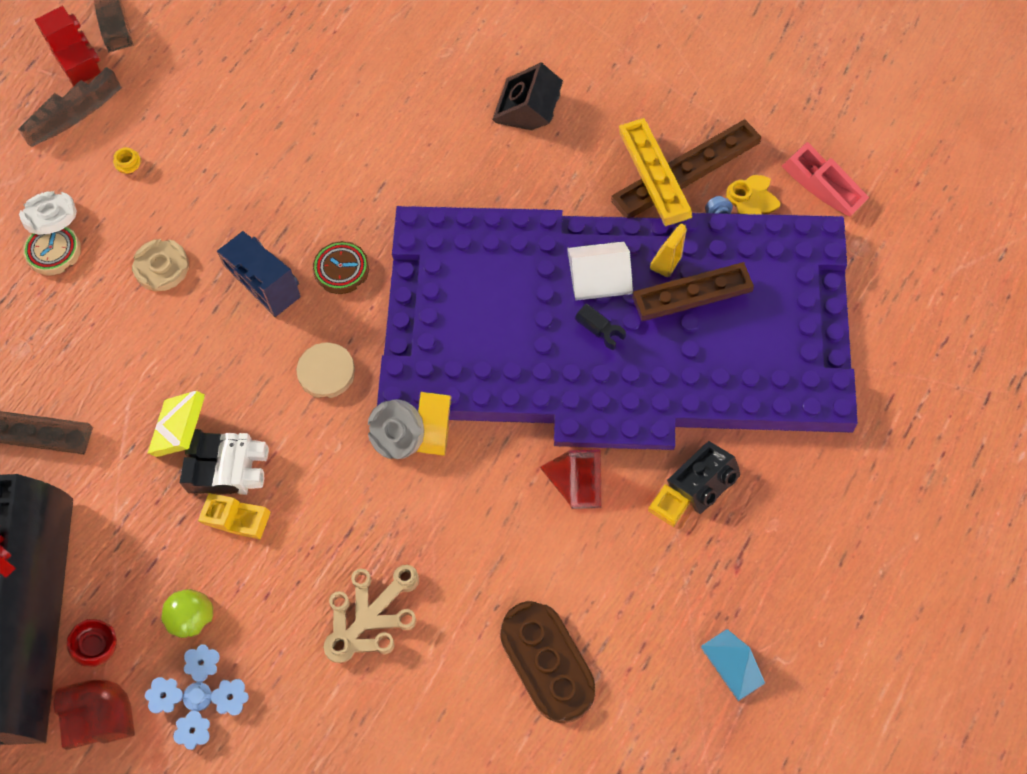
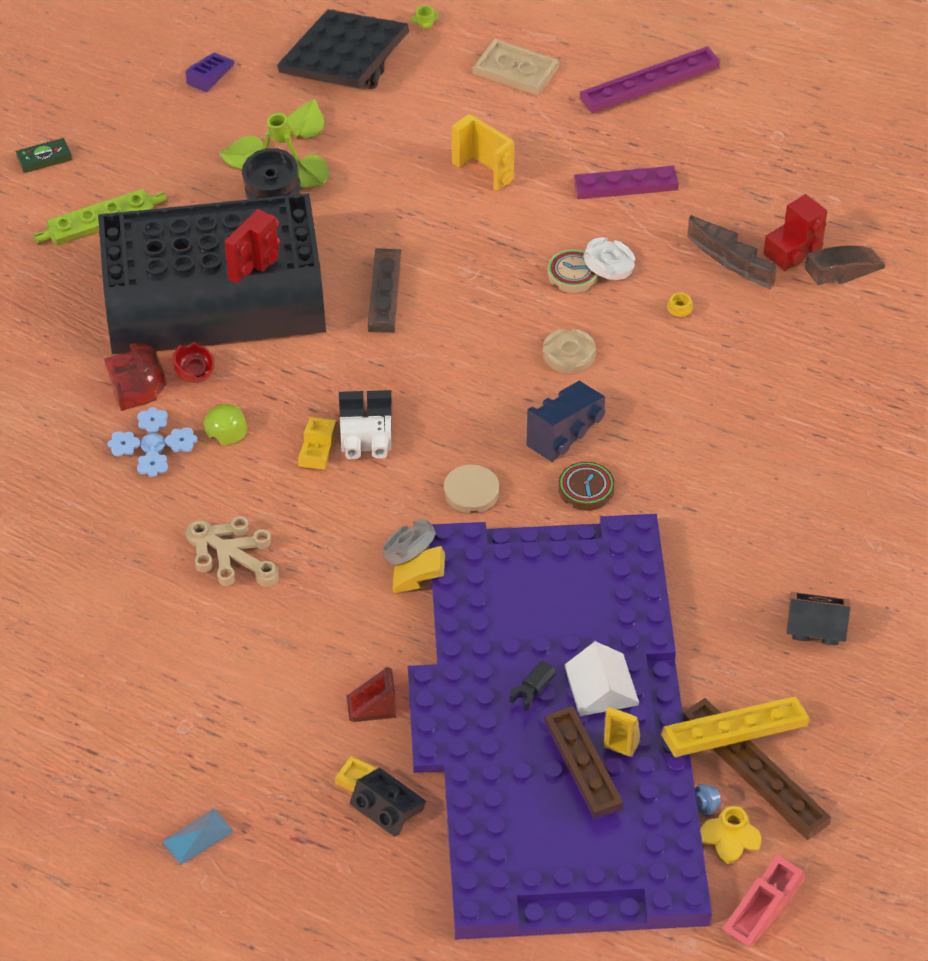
camera: 80 degrees right, 15 degrees down
neon yellow tile [148,391,205,457] -> none
reddish brown tile [500,601,595,723] -> none

